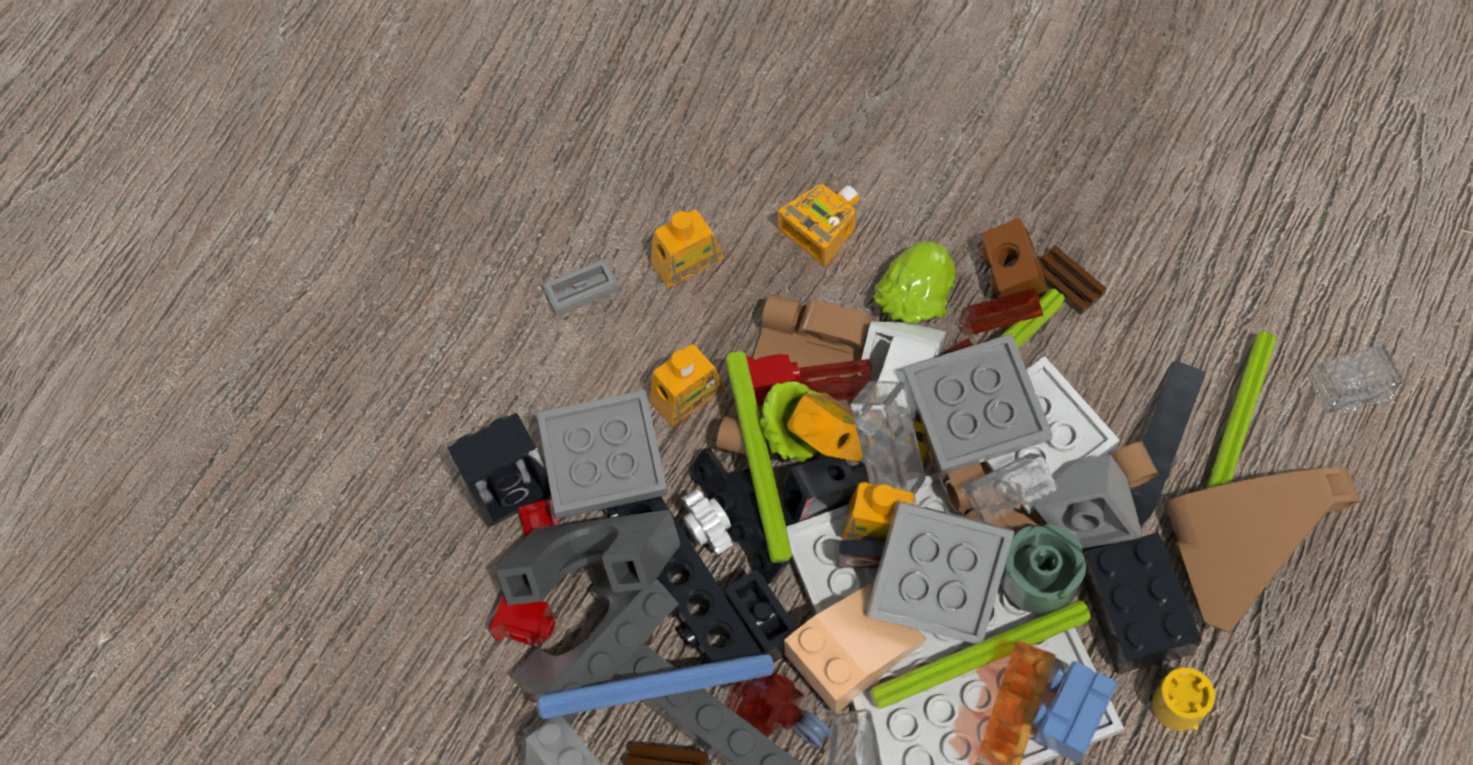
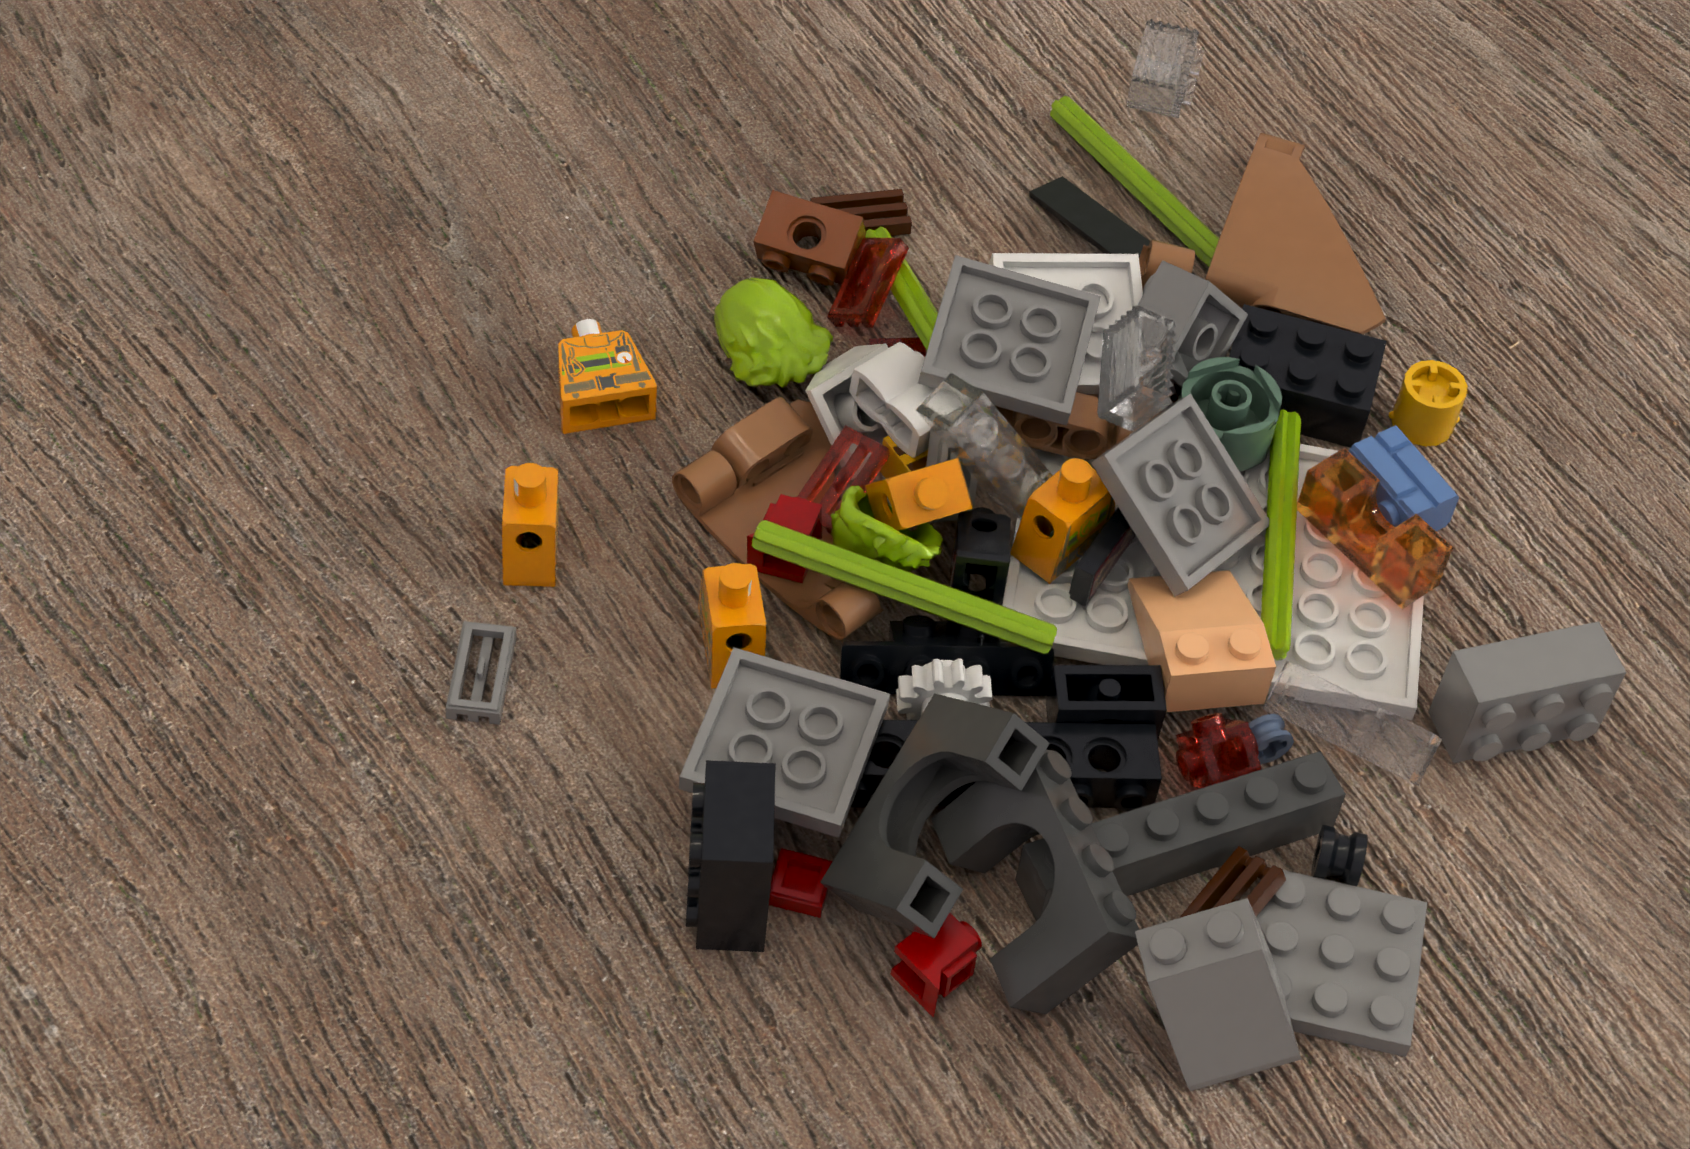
camera: 70 degrees left, 10 degrees down
medium blue axle [537,653,774,719] -> none

